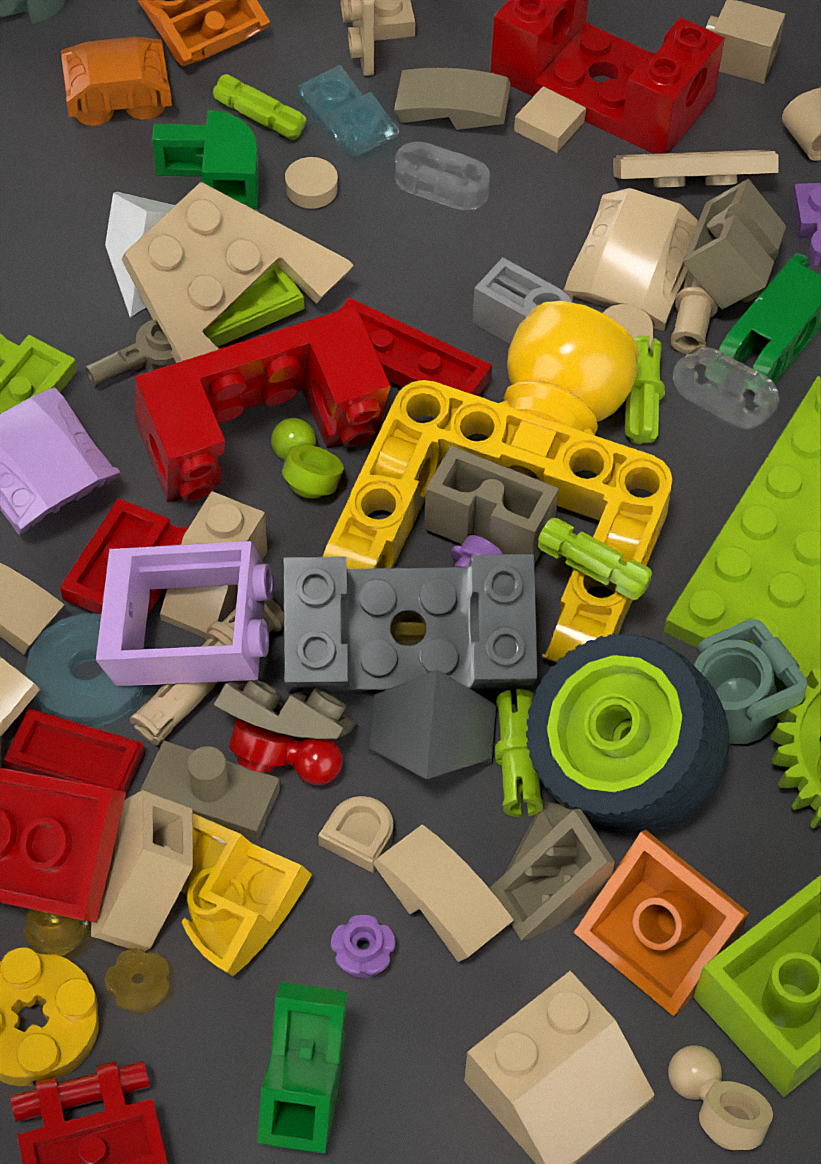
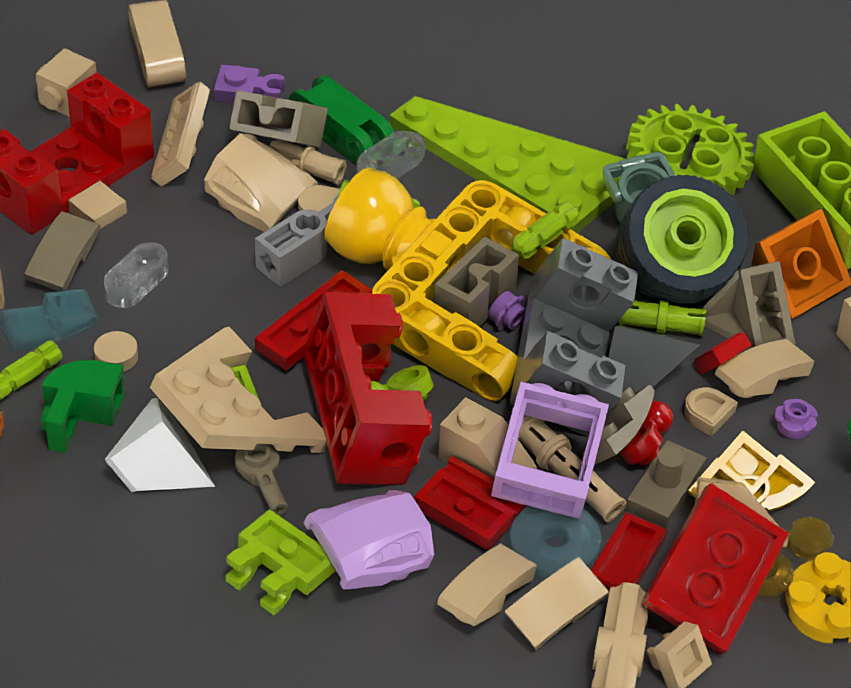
camera: 80 degrees left, 10 degrees down
none -> red tile [693,332,752,375]

